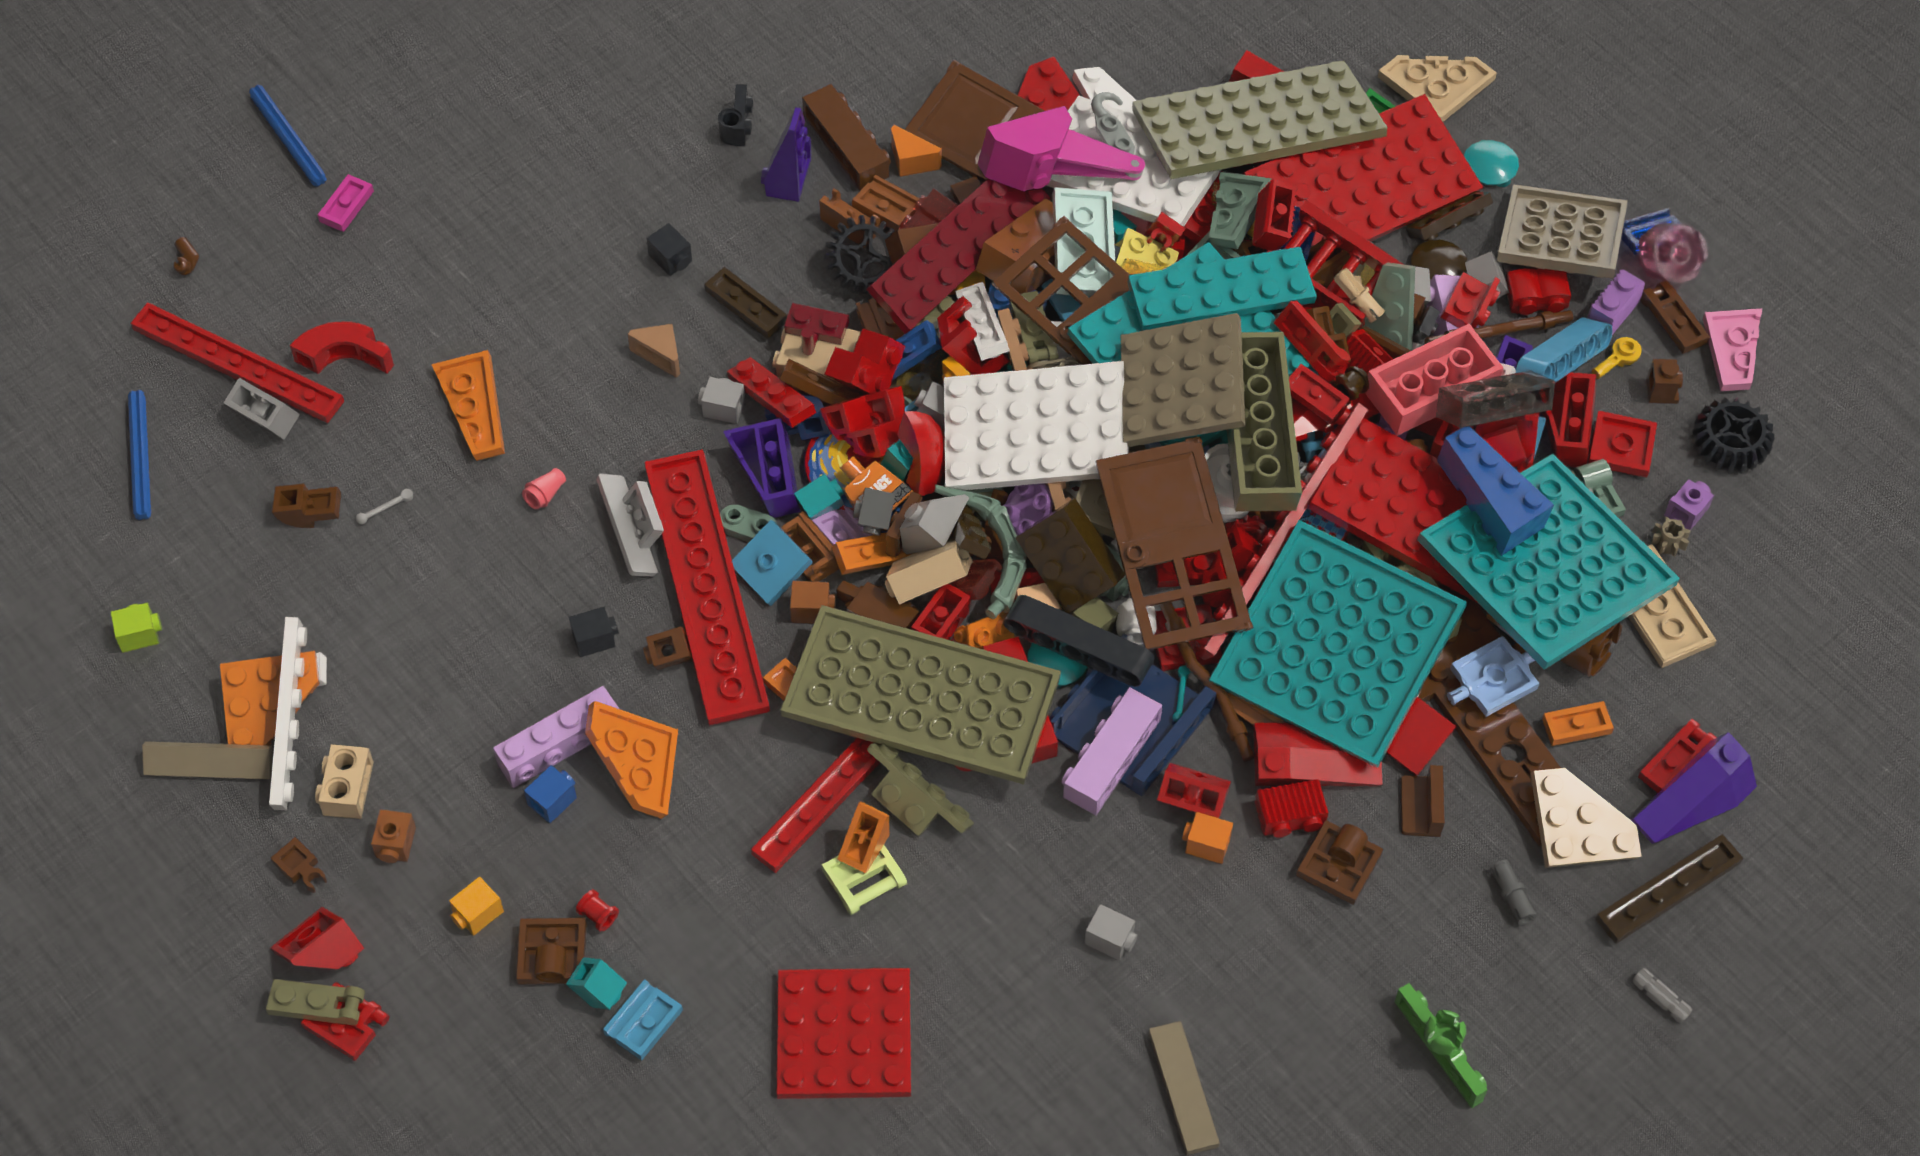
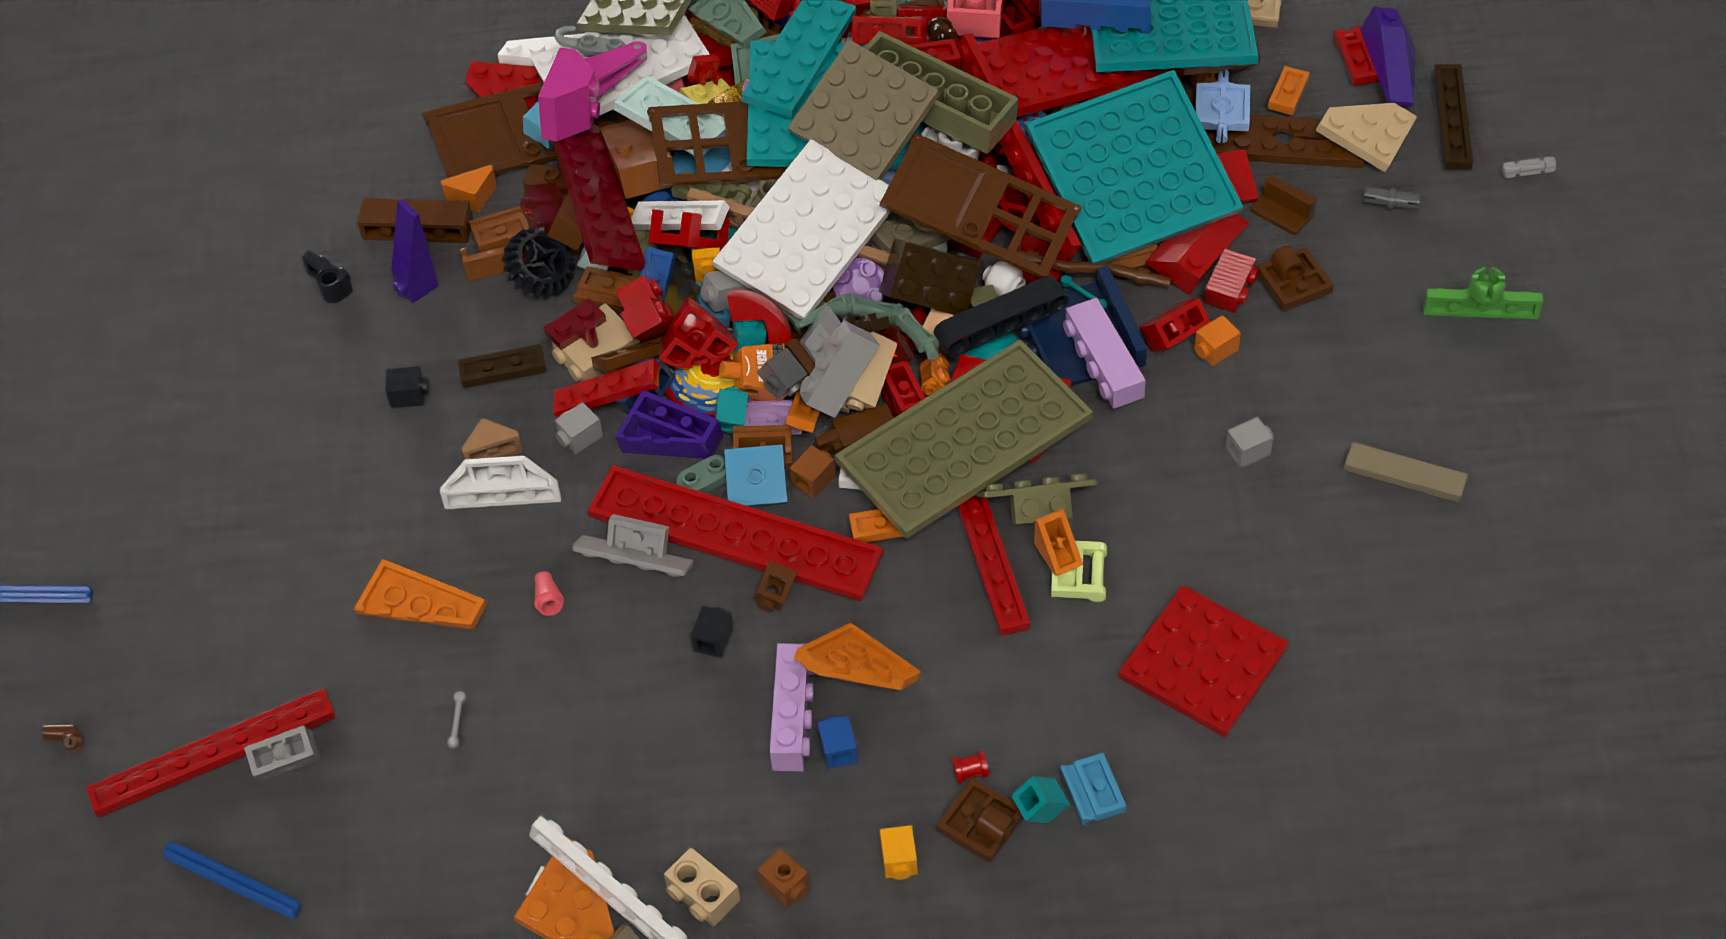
camera: 50 degrees left, 5 degrees down
reddish brown brick [272,483,341,528] -> none
red arch [290,321,394,374] -> none
dark pink plate [318,174,374,232] -> none
none -> white wedge [440,456,561,509]
none -> light grey brick [799,320,880,418]

